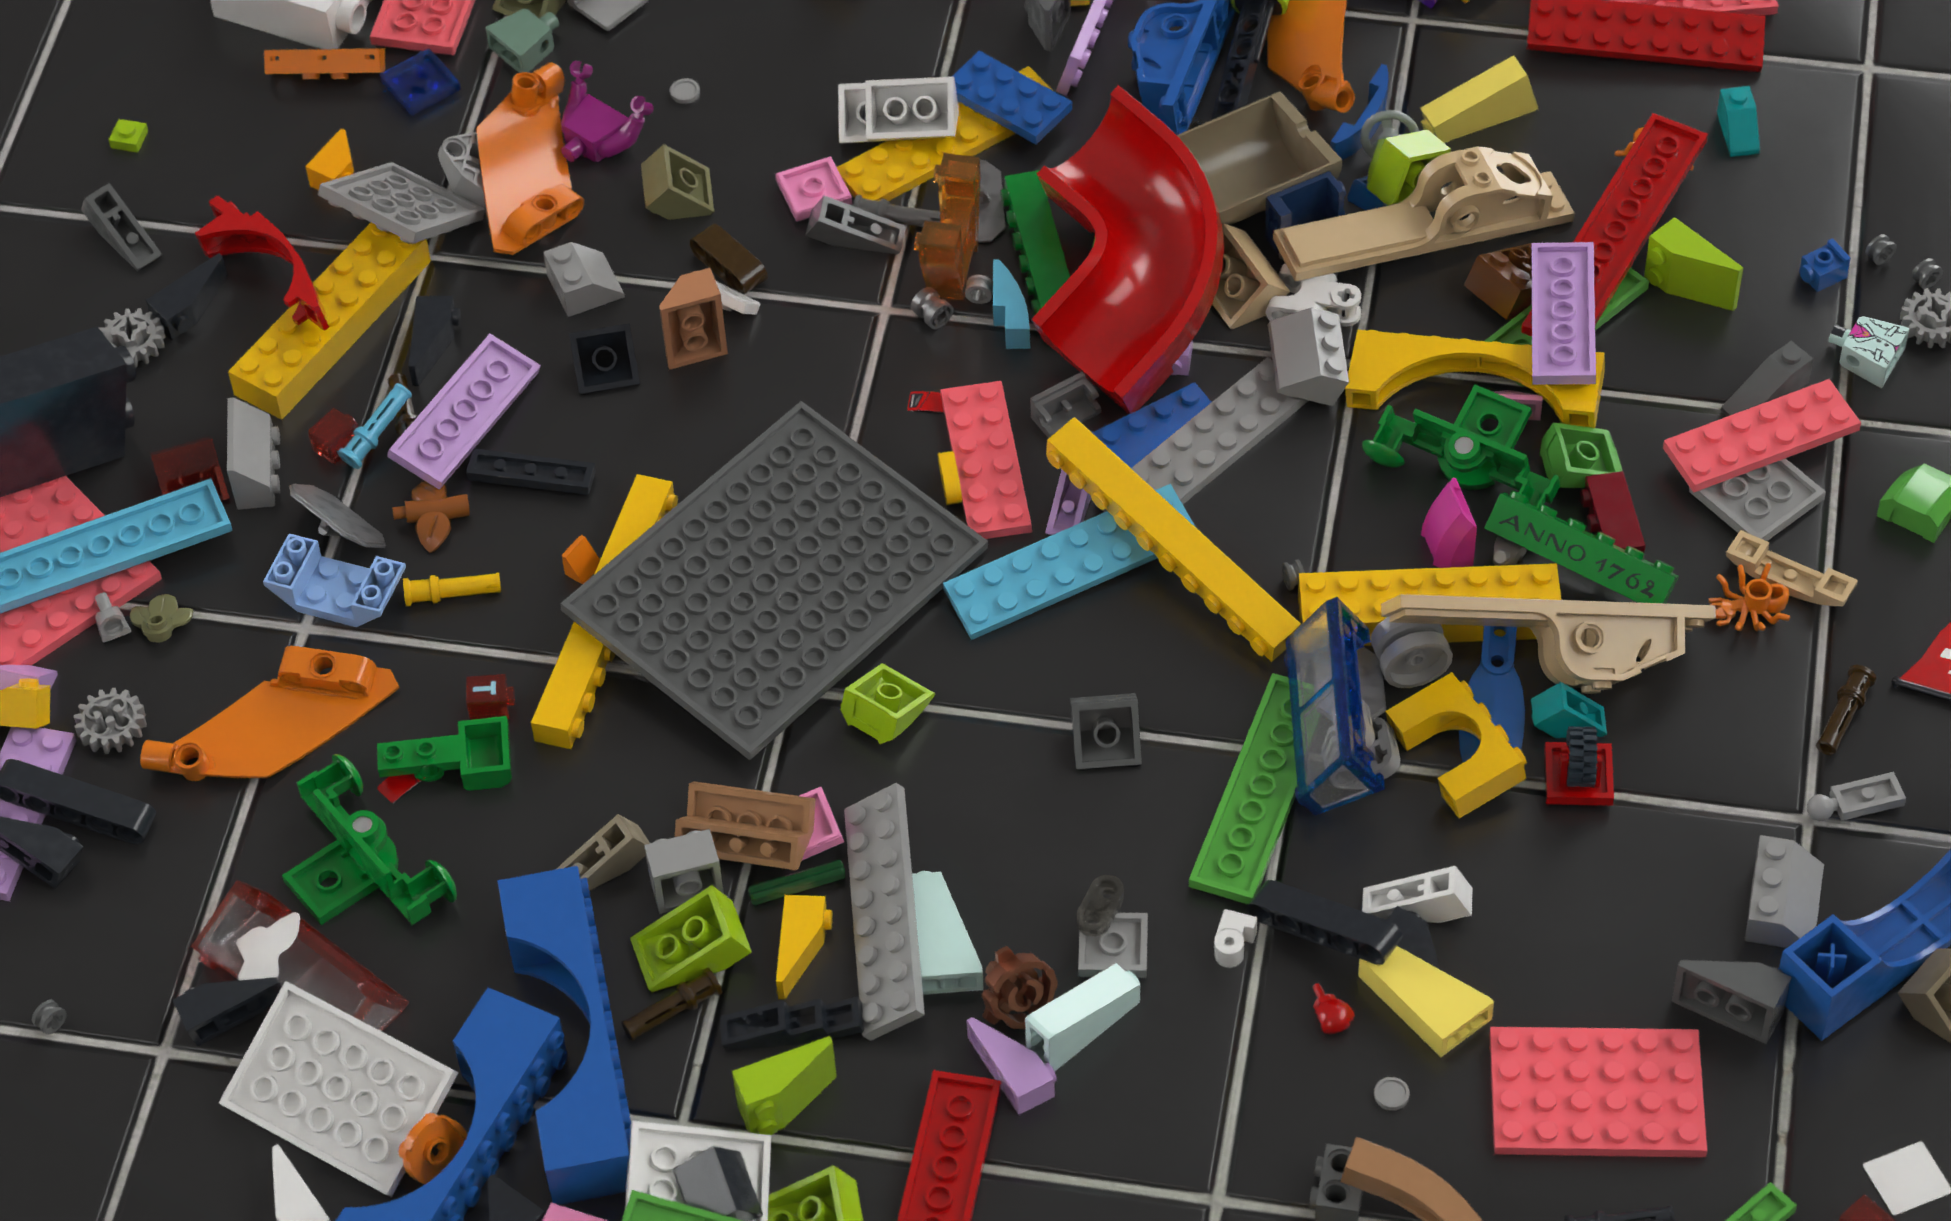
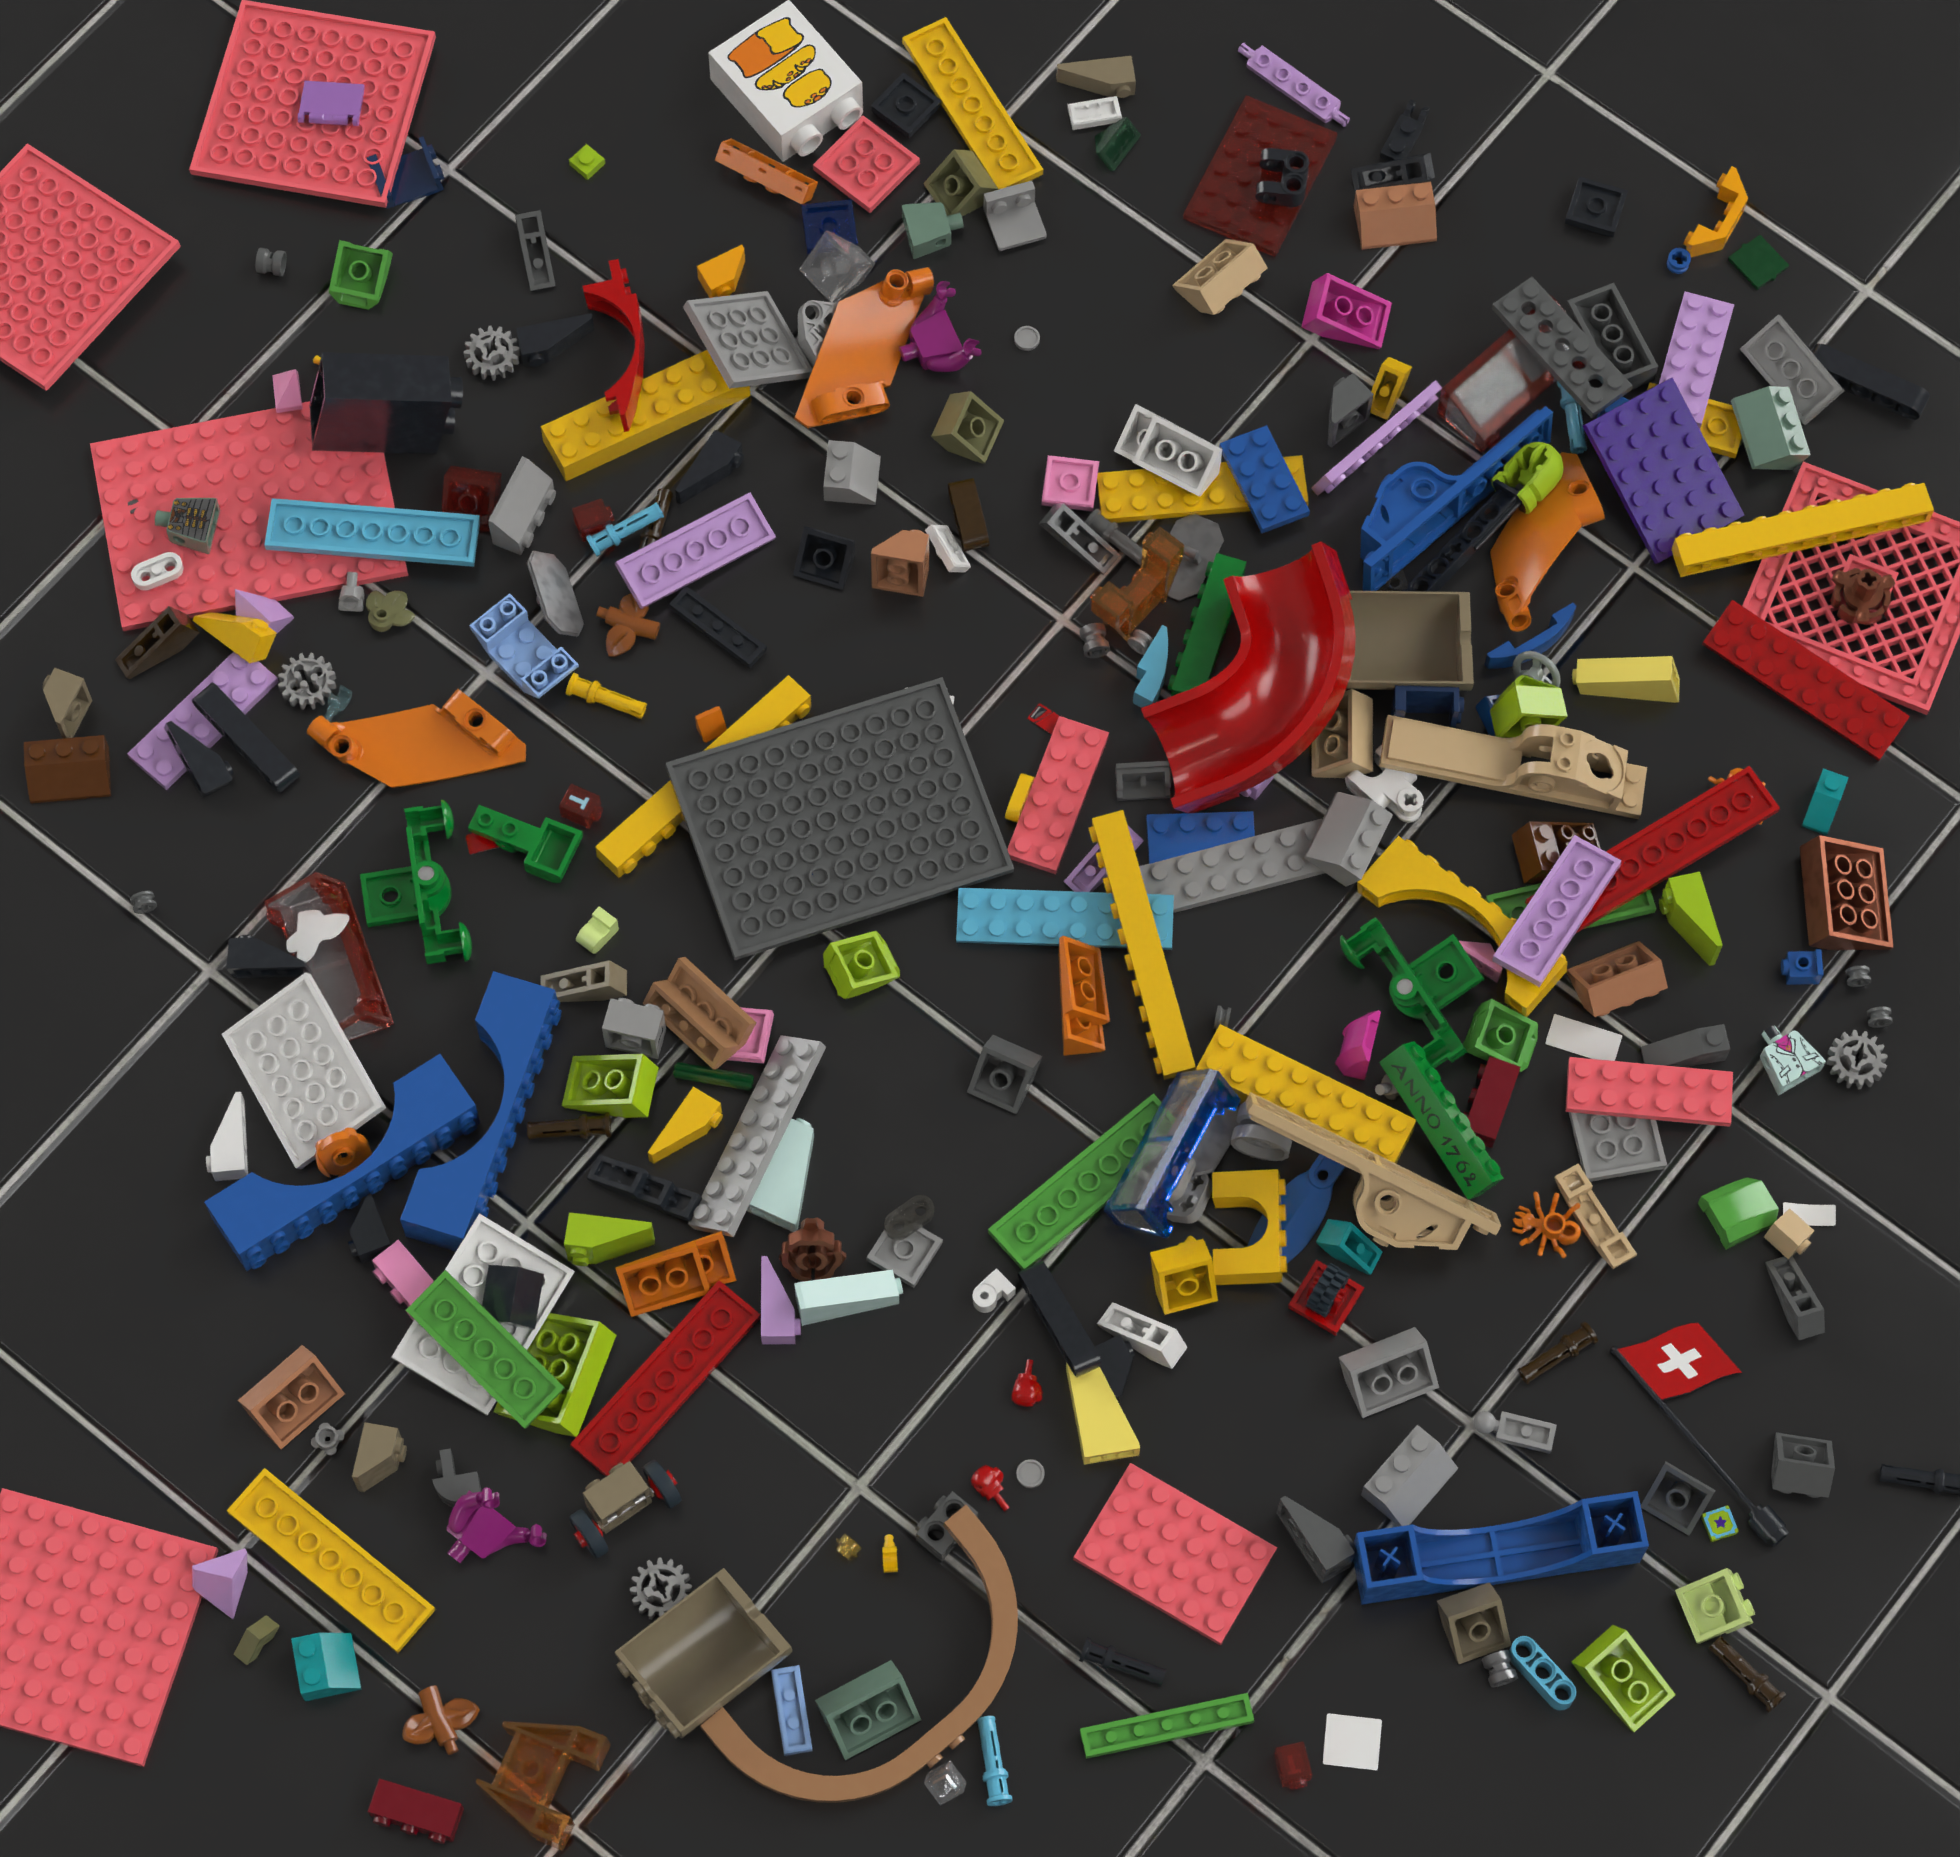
camera: 25 degrees right, 15 degrees up
none -> clear light blue piece [324,685,352,721]
none -> yellowish green leg [576,907,619,954]
none -> orange slope [616,1231,737,1317]
none -> clear slope [799,231,875,303]
none -> red piece [971,1465,1010,1511]
none -> orange slope [1059,936,1110,1056]
none -> yellow piece [1150,1236,1218,1315]
none -> light grey slope [1339,1327,1439,1418]
none -> white sticker [1545,1014,1622,1061]
none -> nougat slope [1567,941,1668,1017]
none -> copper slope [1800,835,1893,950]

